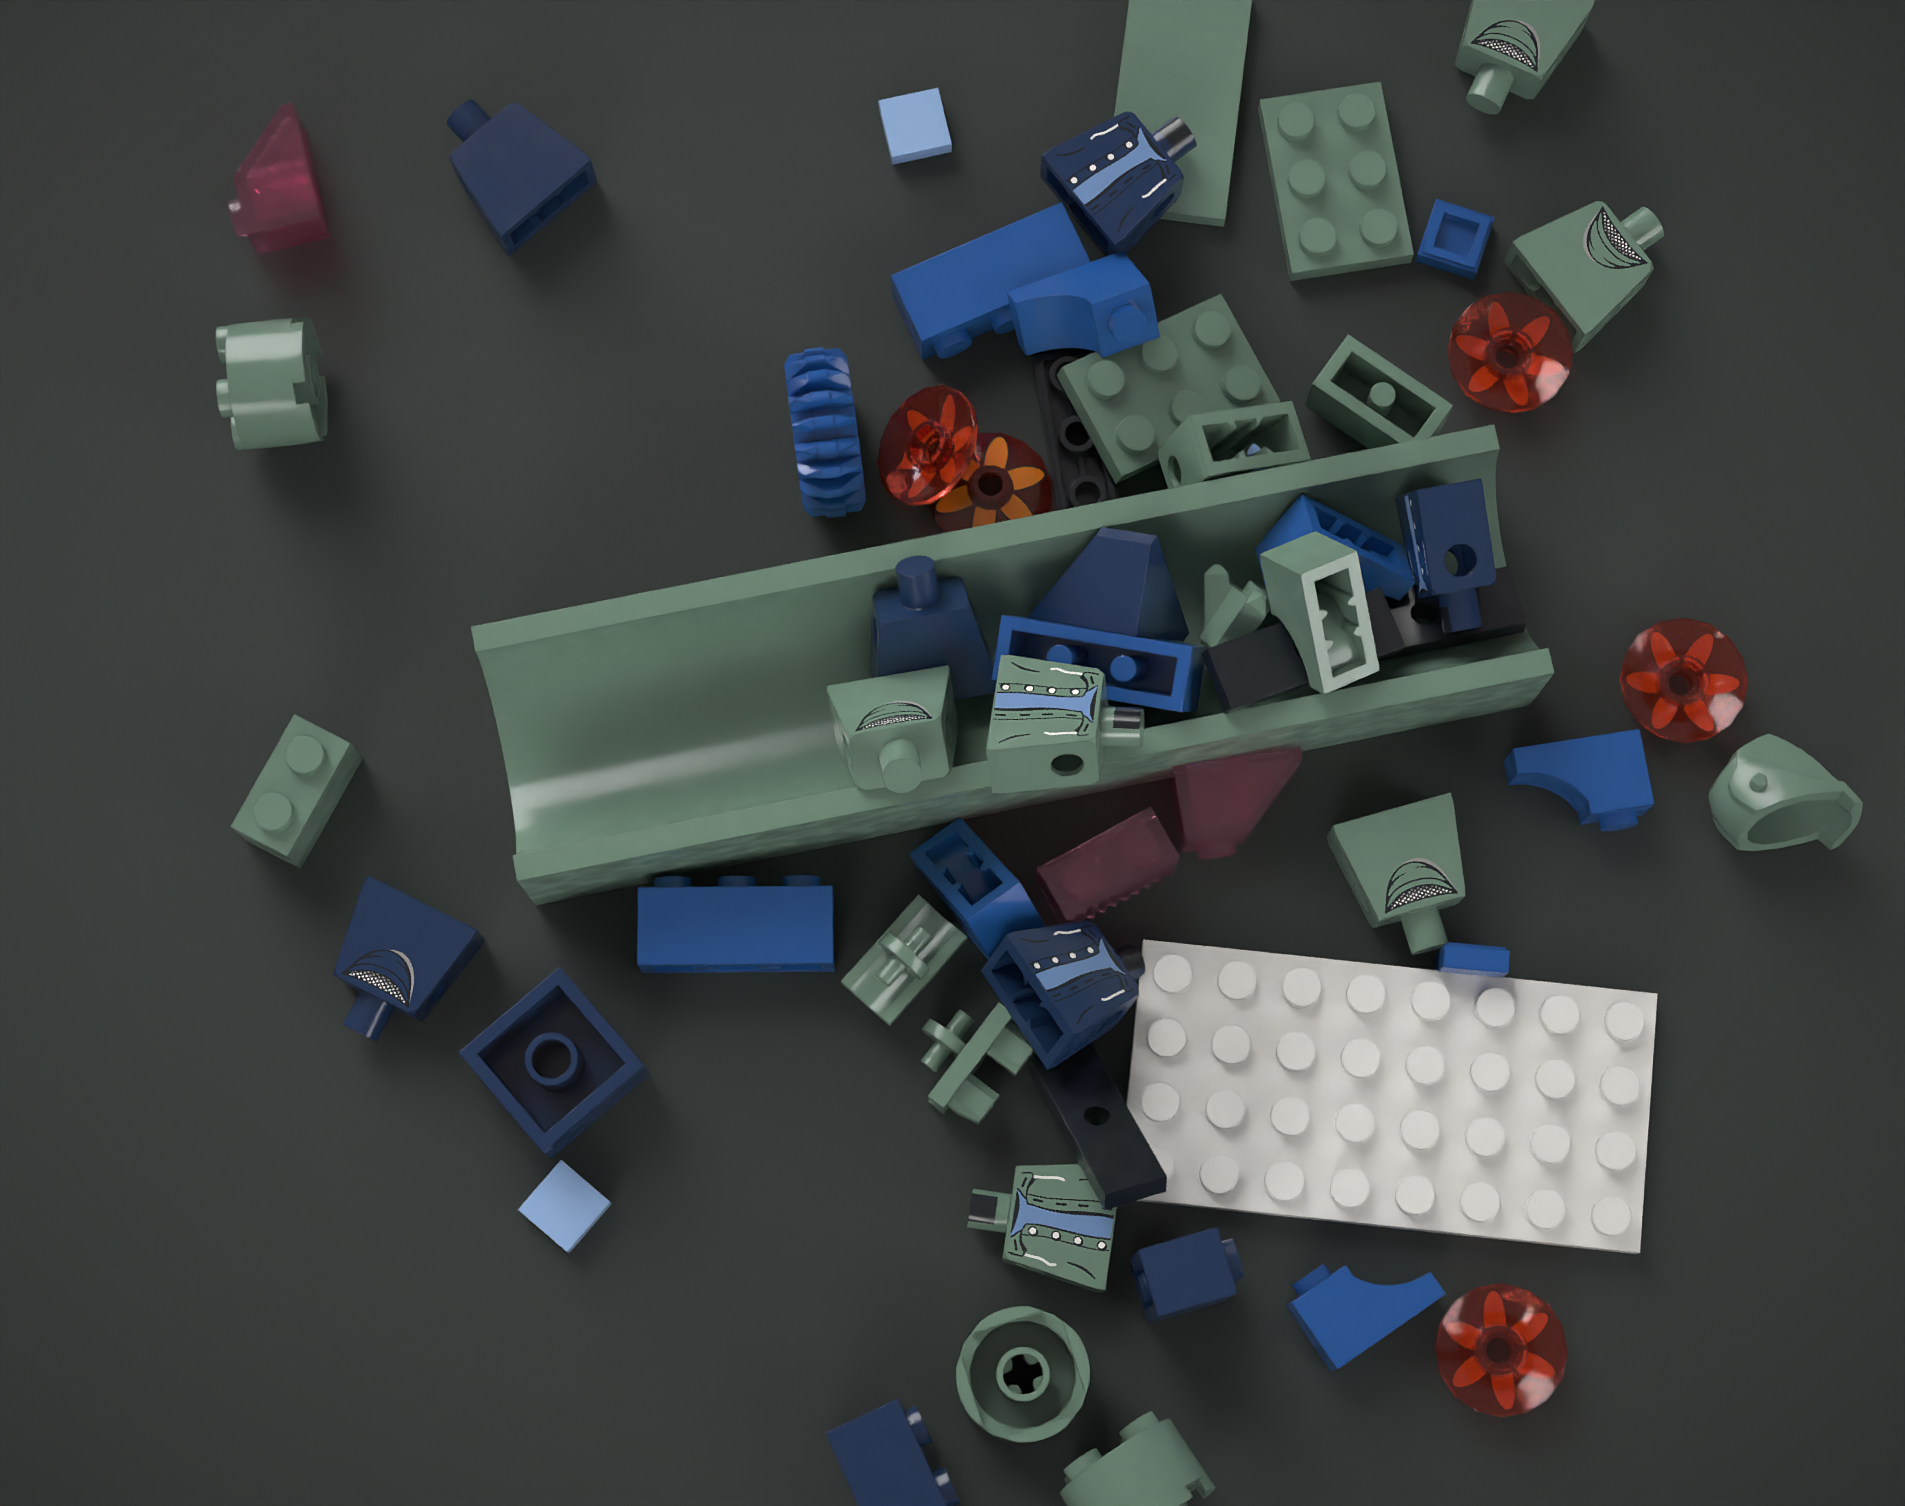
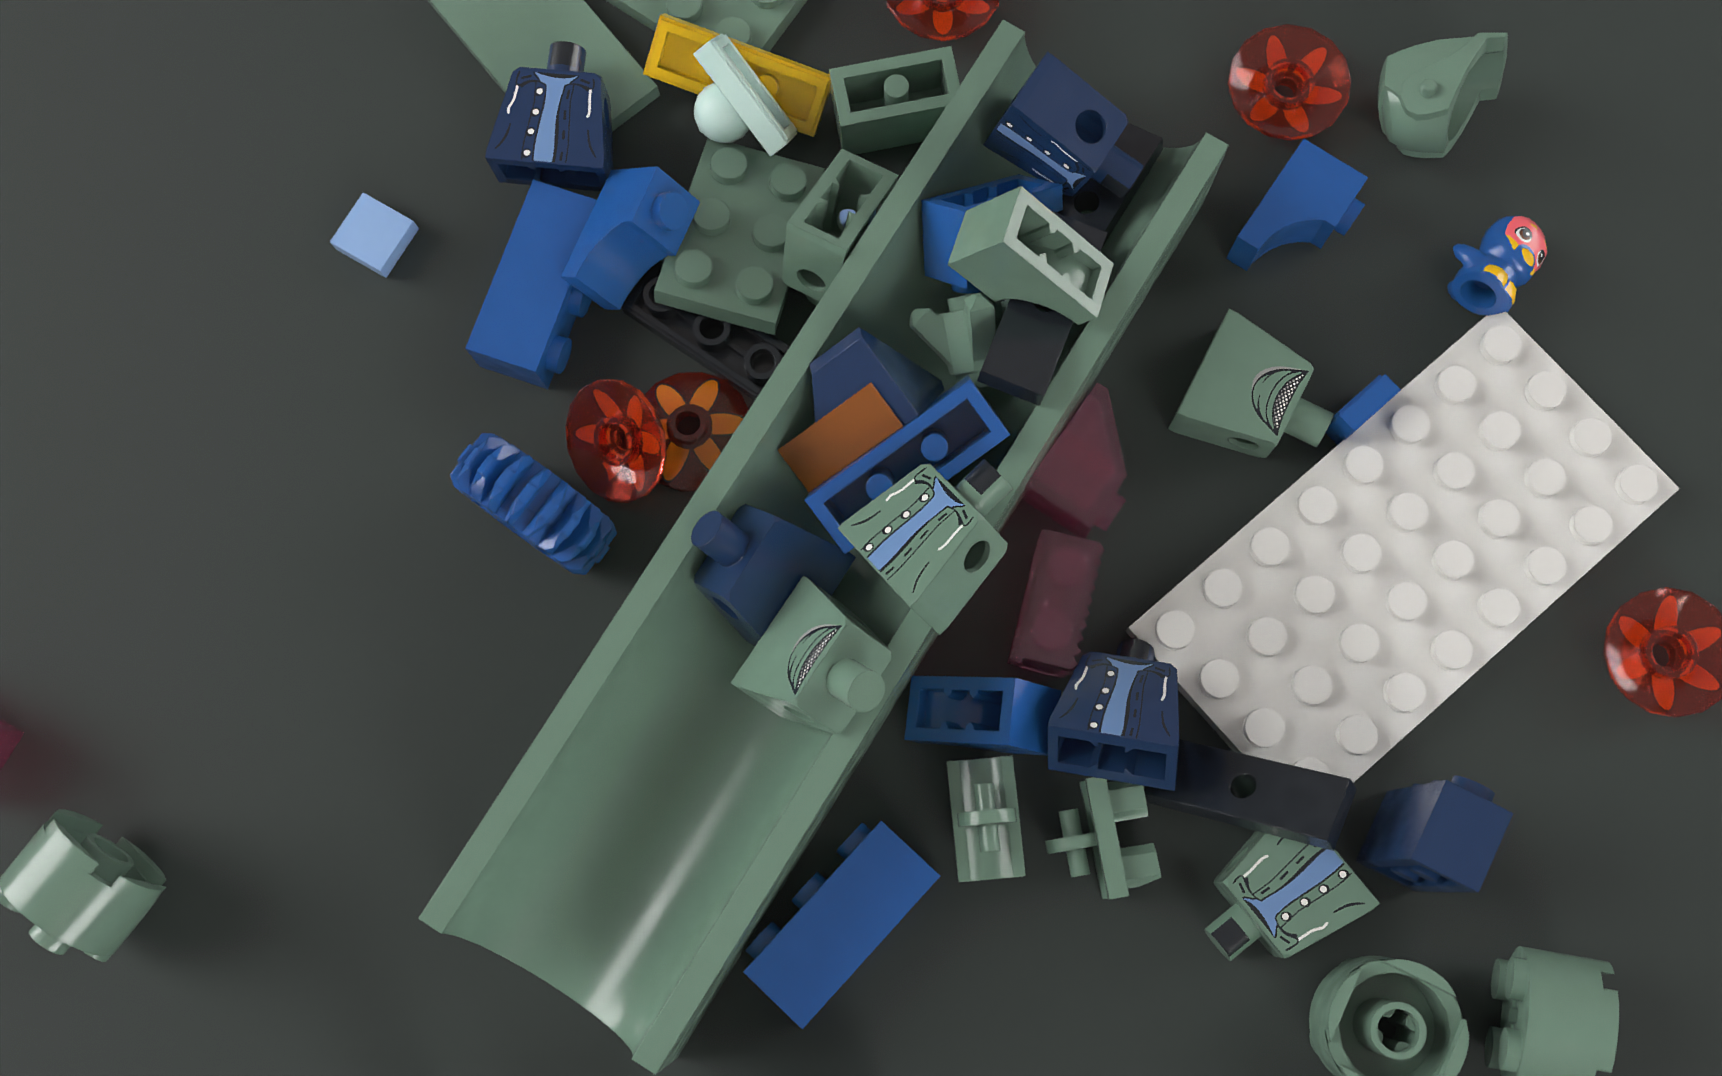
camera: 40 degrees left, 0 degrees up
dark blue torso [447,99,597,256] -> none
blue arch [1286,1263,1446,1371] -> none
none -> yellow tile [643,13,831,137]
none -> light aqua tile [693,33,797,157]
none -> dark orange sticker [778,382,903,492]
none -> blue animal [1447,216,1548,316]

